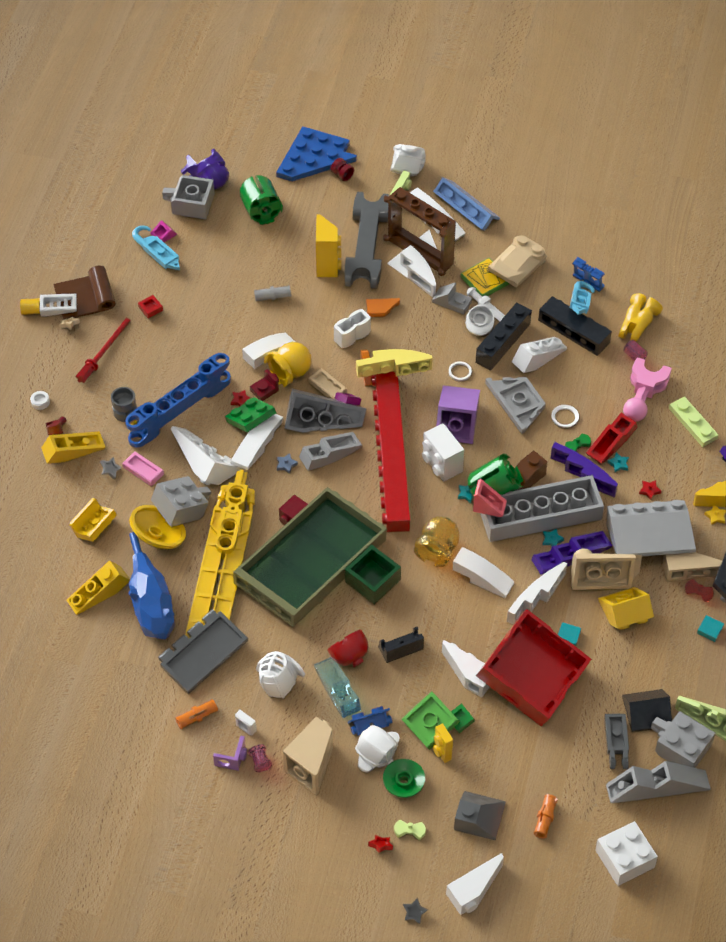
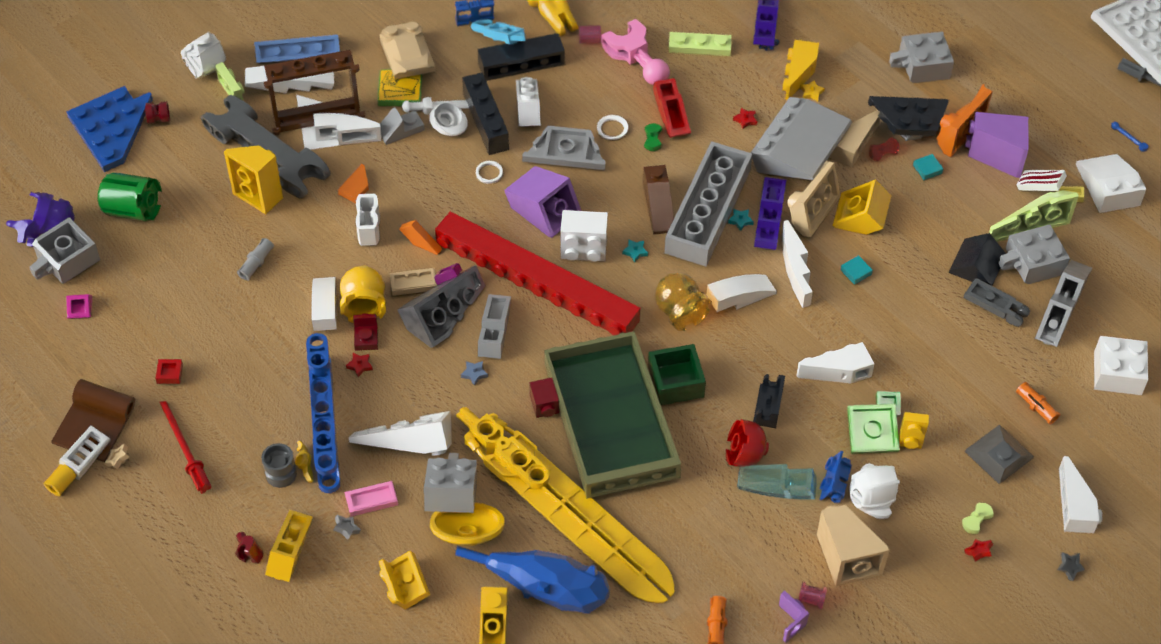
camera: 55 degrees left, 0 degrees up
white tile [30,391,50,410] -> none
medium azure plate [132,225,180,270] -> none
dark grey hinge [158,609,248,694] -> none
green plate [225,397,276,432] -> none
white slope [230,414,283,470] -> none
white tile [235,710,256,736] -> none
white piece [256,651,305,699] -> none
light yellow slope [356,349,433,378] -> none
green dish [383,759,425,798] -> none
green cylinder [468,453,523,497] -> none
coral slope [473,479,507,517] -> none
red tile [476,609,592,726] -> none
dark purple slope [550,442,618,498] -> none
teal piece [607,452,629,473] -> none

